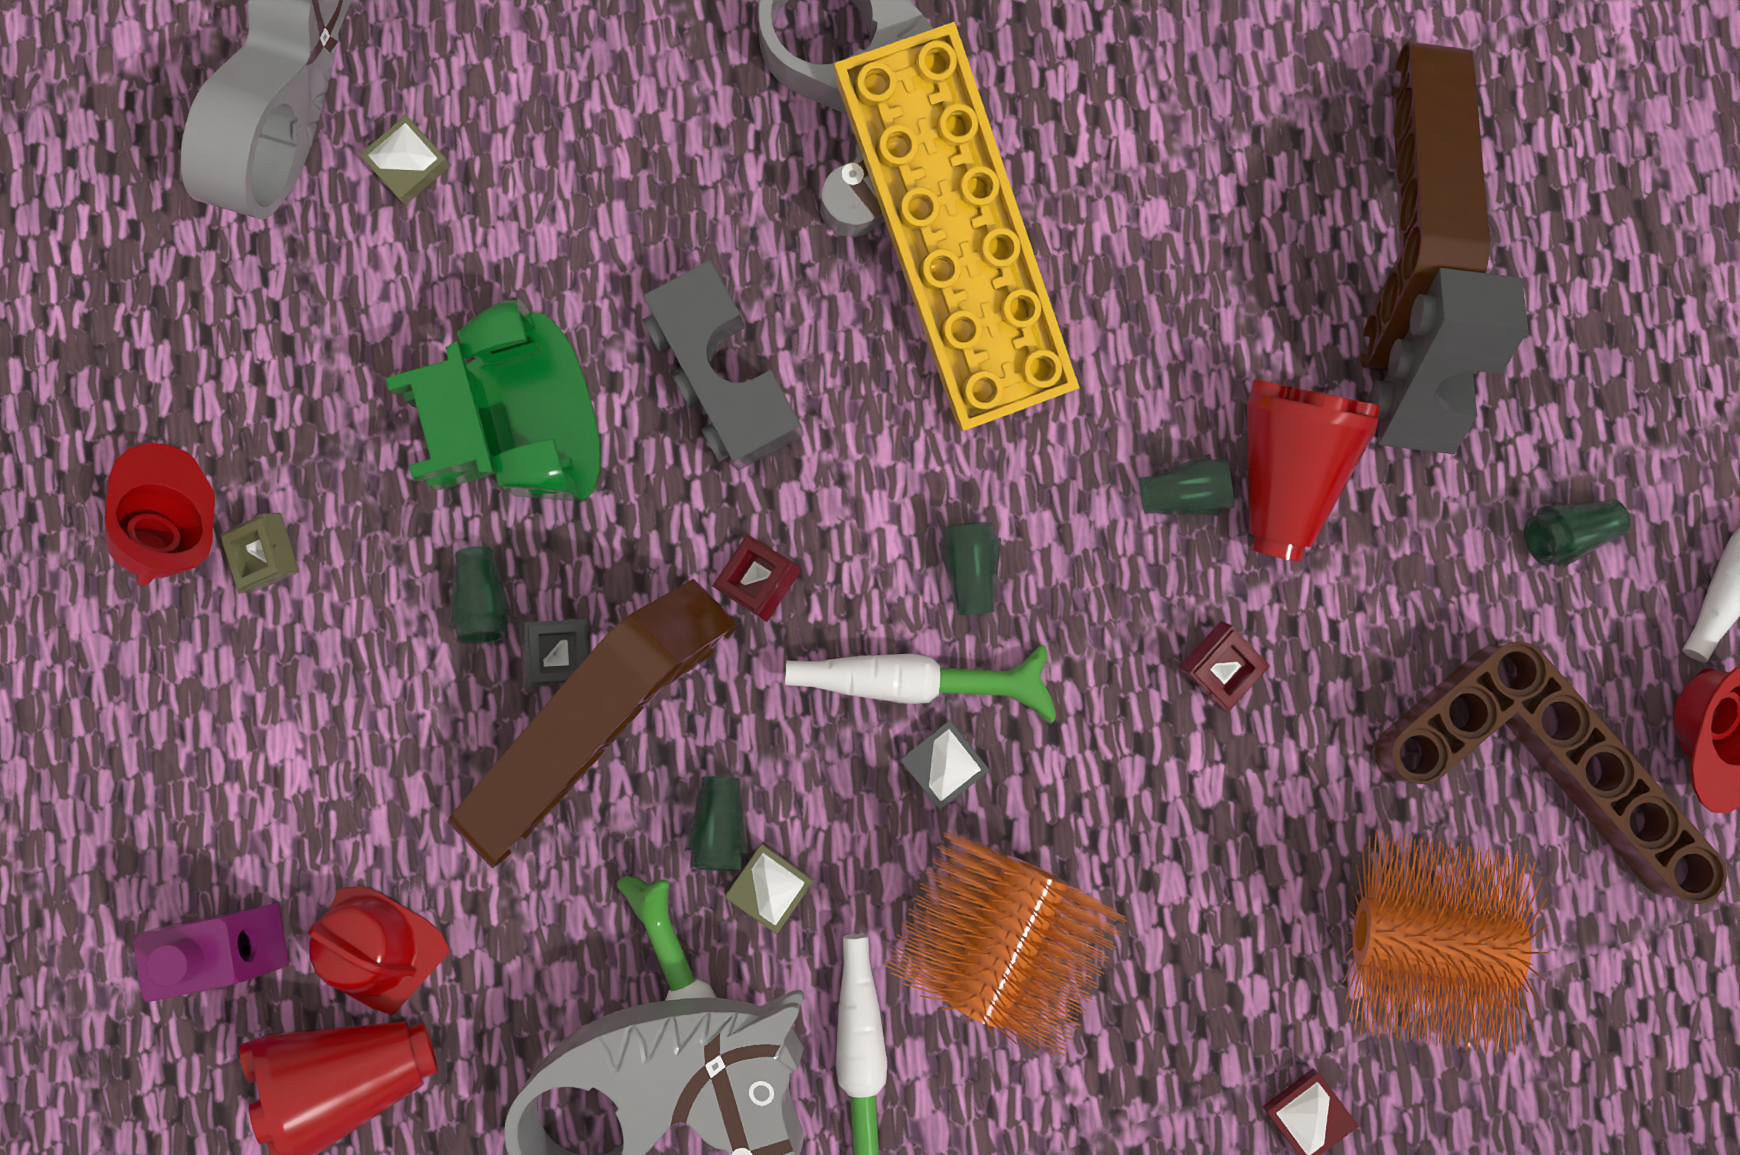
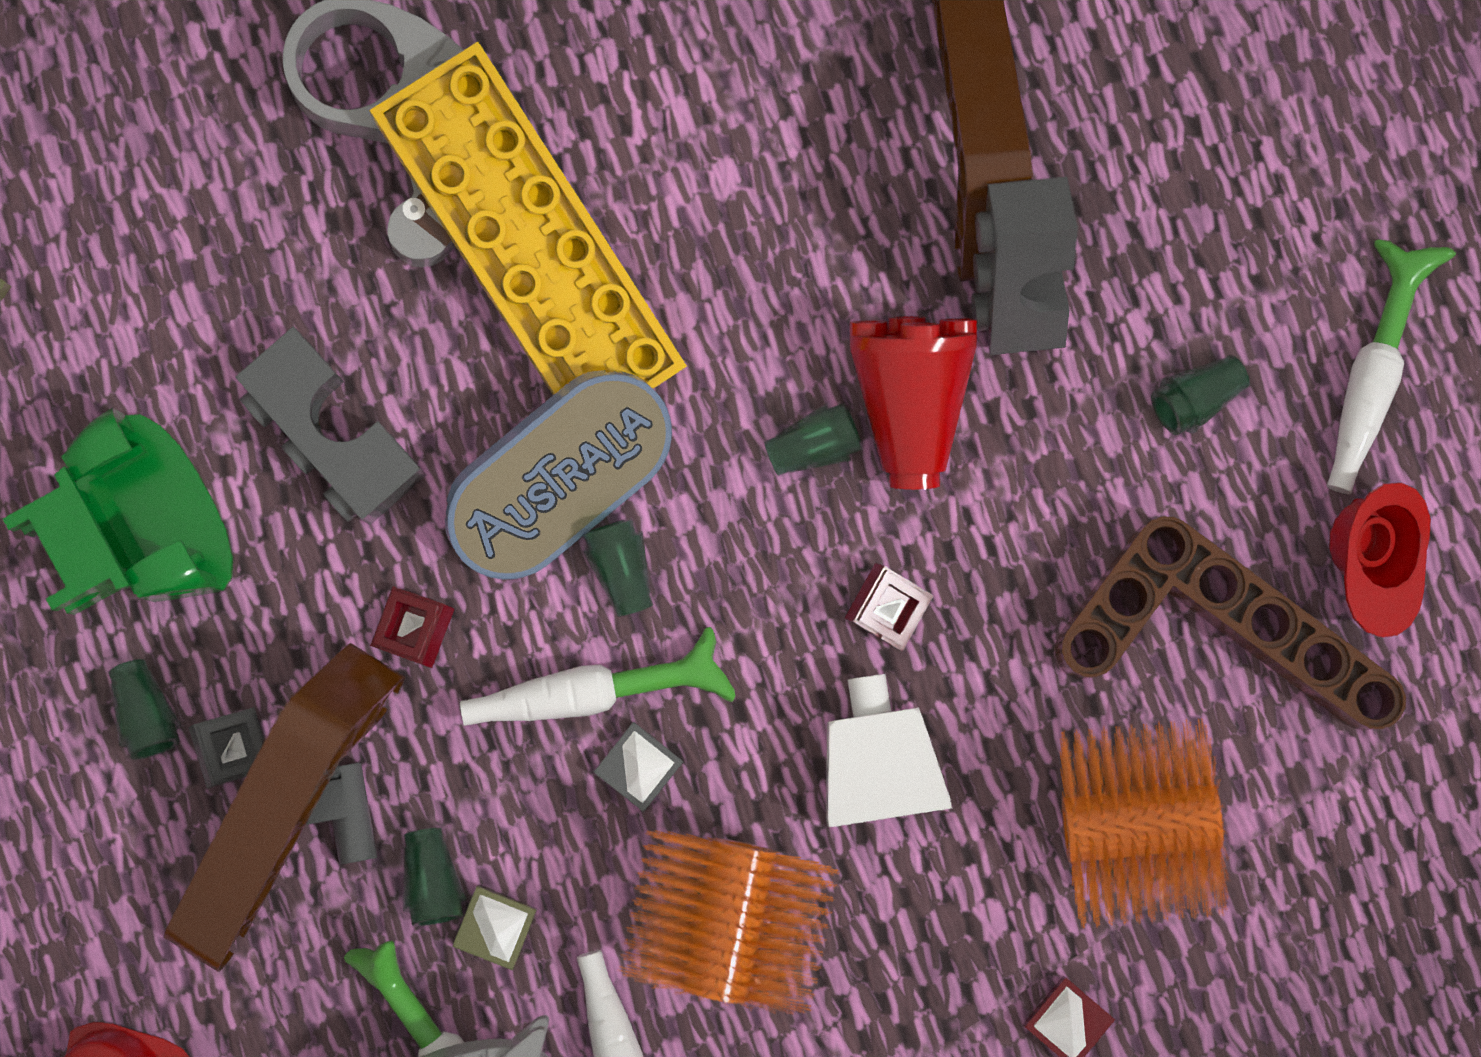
camera: 20 degrees left, 0 degrees up
none -> dark grey piece [306,763,377,865]
none -> tile [444,370,672,579]
none -> white torso [826,674,952,827]

